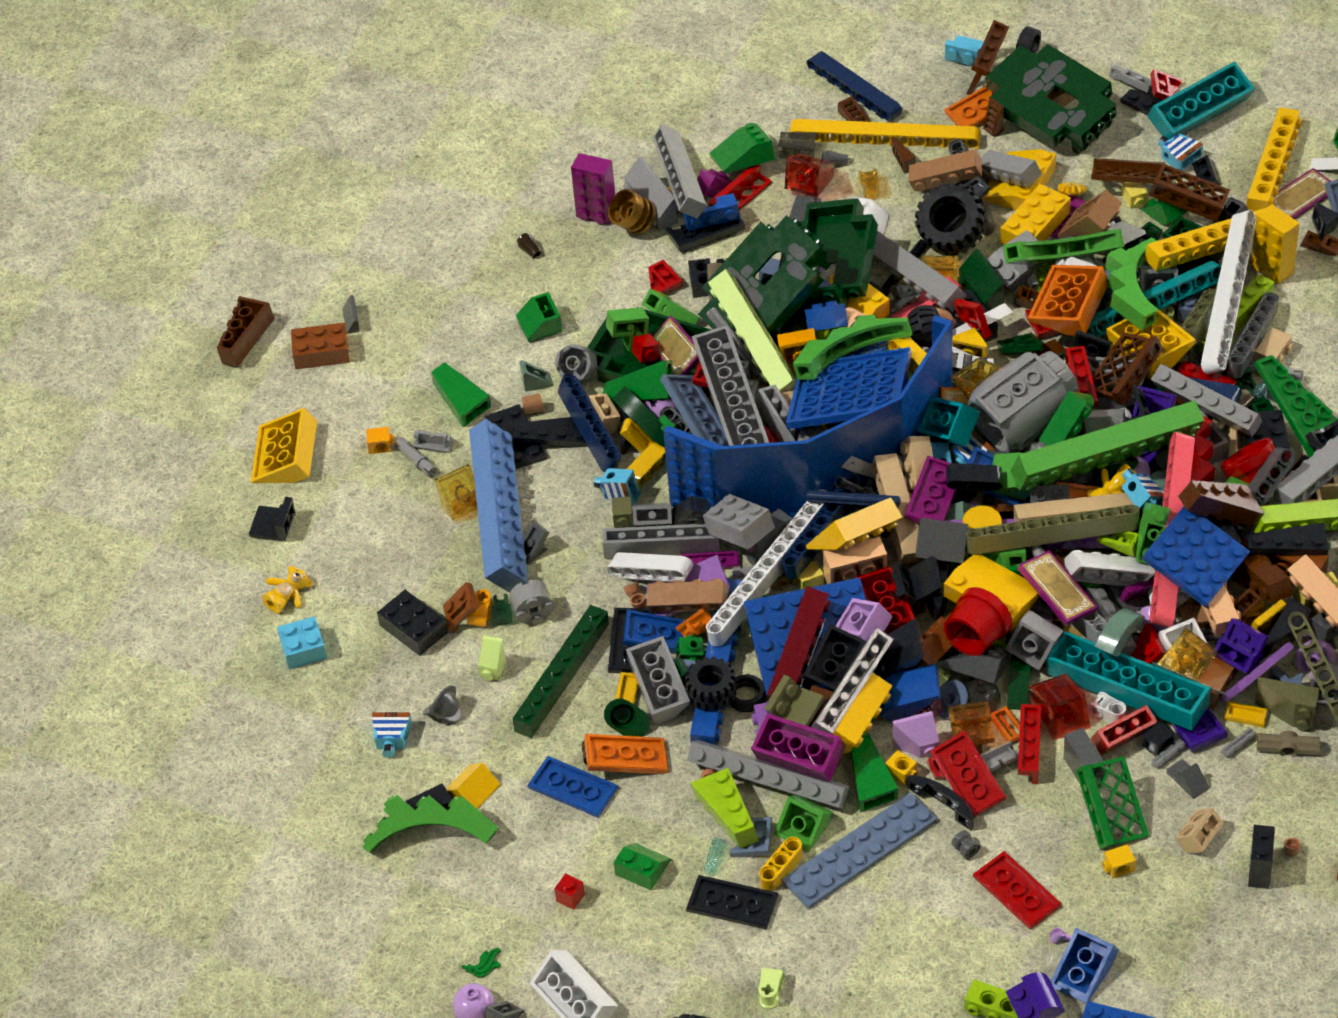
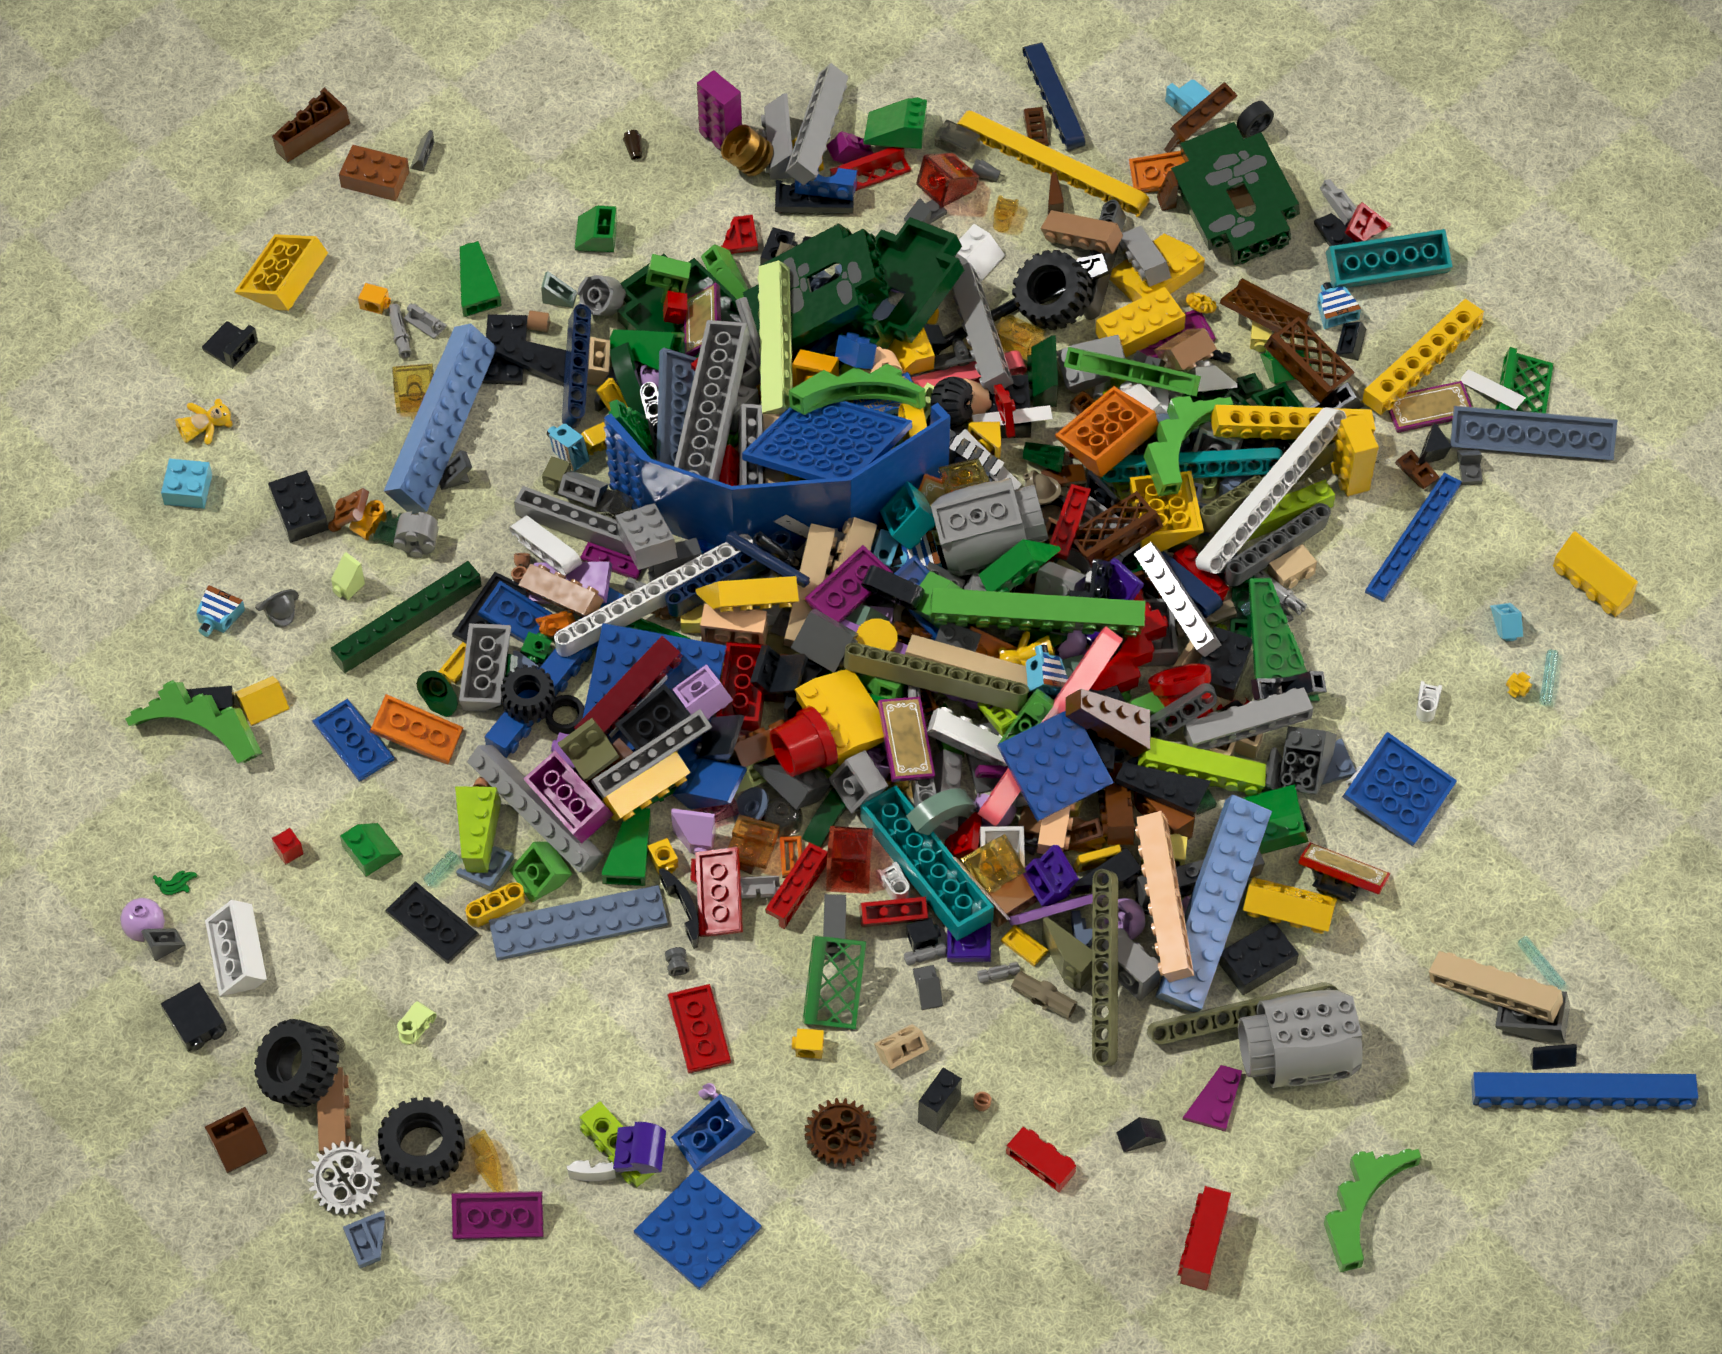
camera: 20 degrees right, 10 degrees up
none -> reddish brown gear [804,1098,877,1168]

